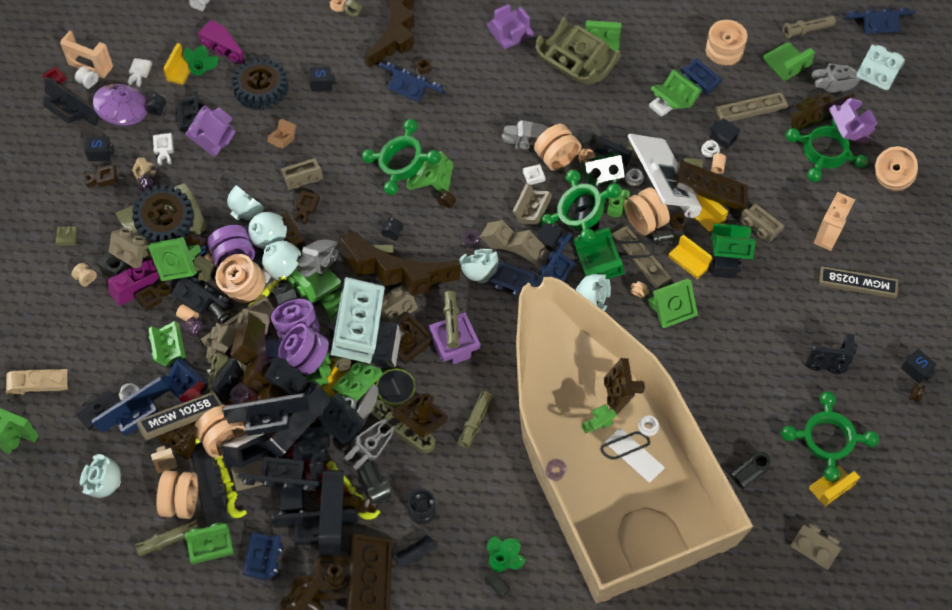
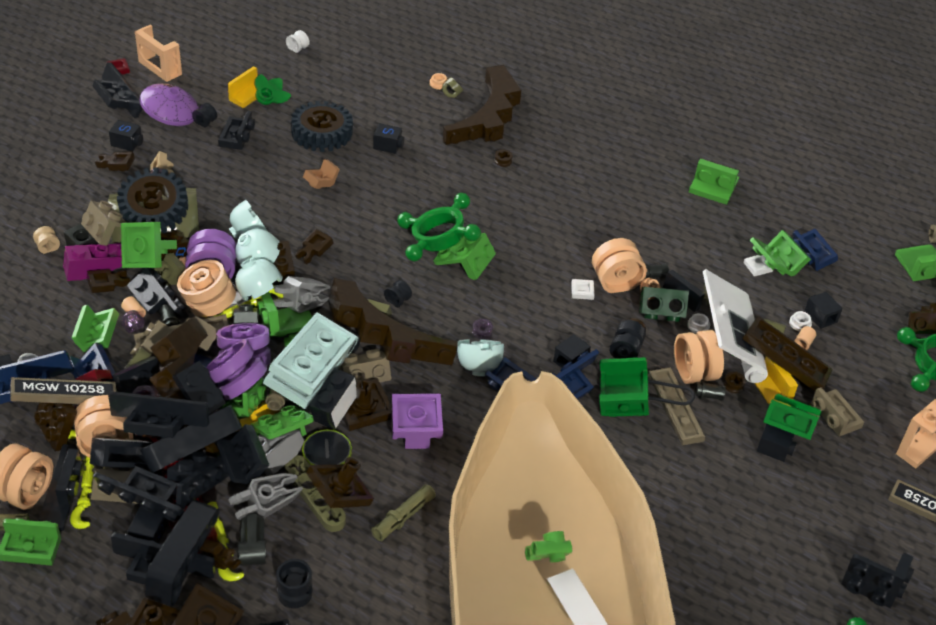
camera: 15 degrees right, 15 degrees down
olive tile [56,226,78,246] -> none
white wheel [75,66,98,89] -> none
white plate [128,58,152,87] -> none
tan tile [151,445,178,474] -> none
white plate [153,133,174,165] -> none
medium lavender panel [185,106,236,156] -> none
magenta slope [198,20,245,64] -> none
dark blue bracket [243,532,282,581] -> none
dark tan bracket [281,158,323,190] -> none
dark blue bracket [380,62,446,102] -> none
dark brown bush [437,191,456,209] -> none
olive pin [443,291,460,348] -> none
dark tan arch [480,220,551,269] -> none
medium lavender panel [487,4,534,49] -> none
light grey hinge [501,120,548,149] -> none
dark tan bracket [513,184,552,225] -> none
olive piece [536,17,621,85] -> none
green piece [540,170,622,244] -> none
bush [545,459,566,481] -> none
light aqua cylinder [576,274,611,311] -> none
black piece [600,431,651,460] -> none
dark brown plate [604,358,645,414] -> none
bright green plate [607,190,630,217] -> none
light nougat plate [630,282,649,298] -> none
white plate [638,416,659,436] -> none
bright green bracket [648,278,698,328] -> none
yellow panel [668,235,712,279] -> none
light nougat wheel [705,20,748,65] -> none
dark tan tile [715,92,788,122] -> none

